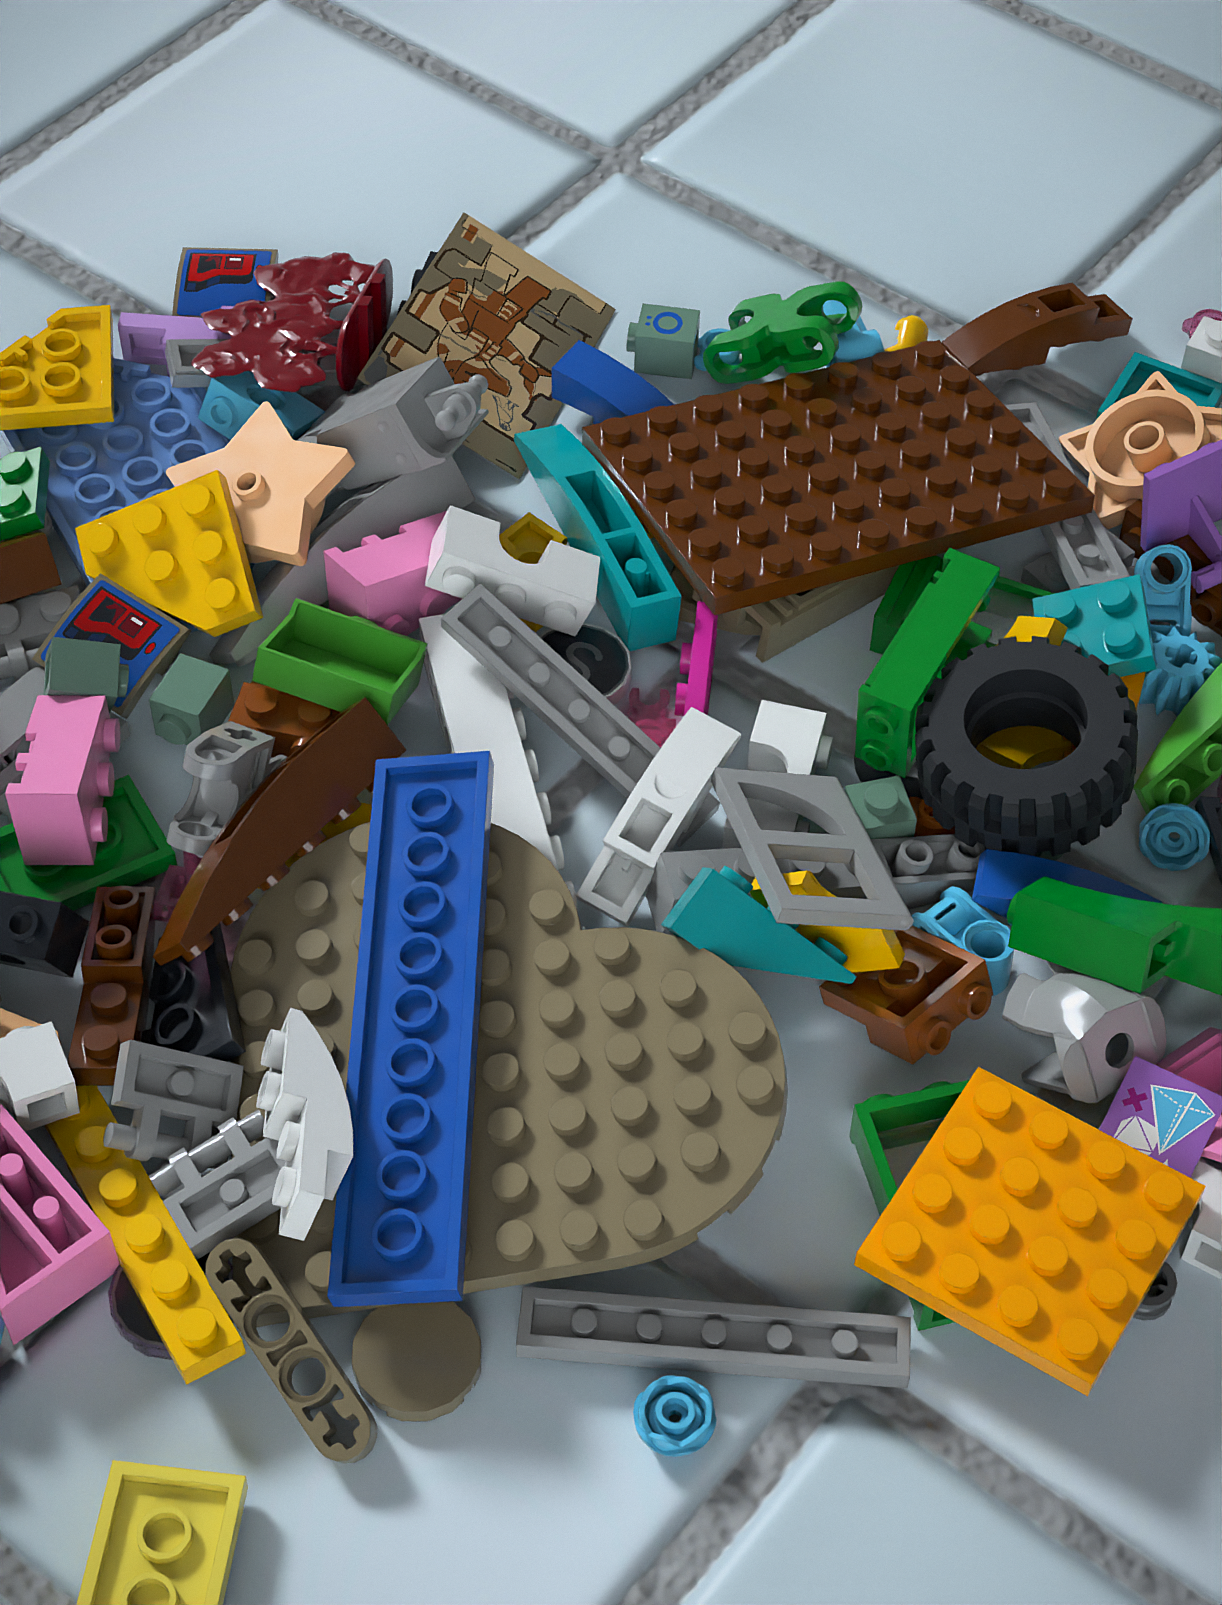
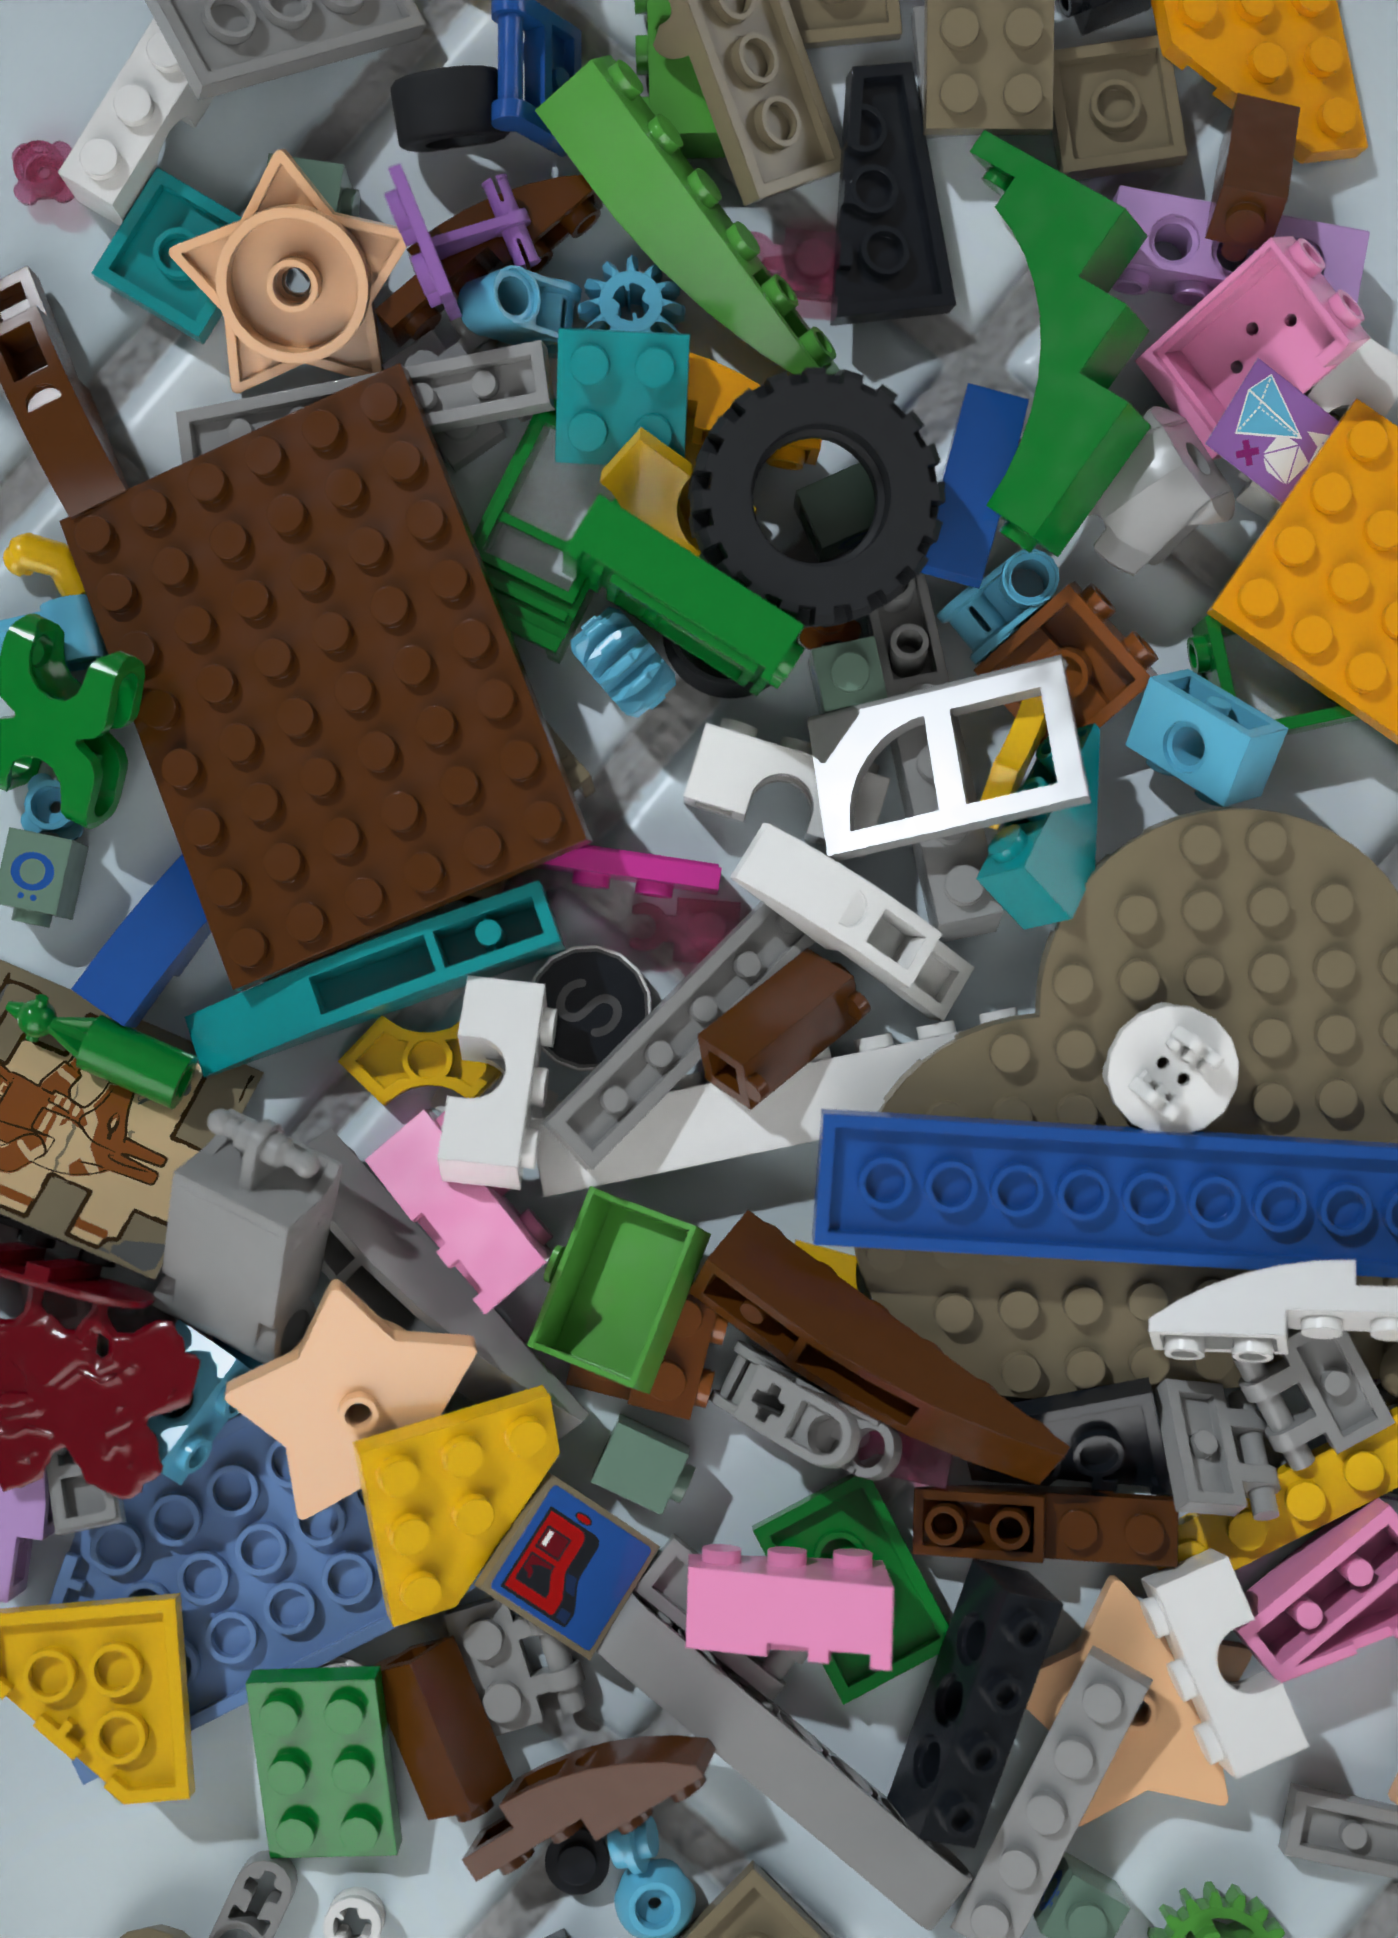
camera: 90 degrees left, 35 degrees up
sand green brick [43,637,129,714] -> none
medium azure plate [1139,803,1210,871] -> none
none -> green wheel [5,994,198,1109]
none -> medium azure gear [570,607,676,718]
none -> reddish brown brick [697,948,871,1110]
none -> white plate [1102,1002,1239,1133]
none -> medium azure brick [1125,669,1289,807]

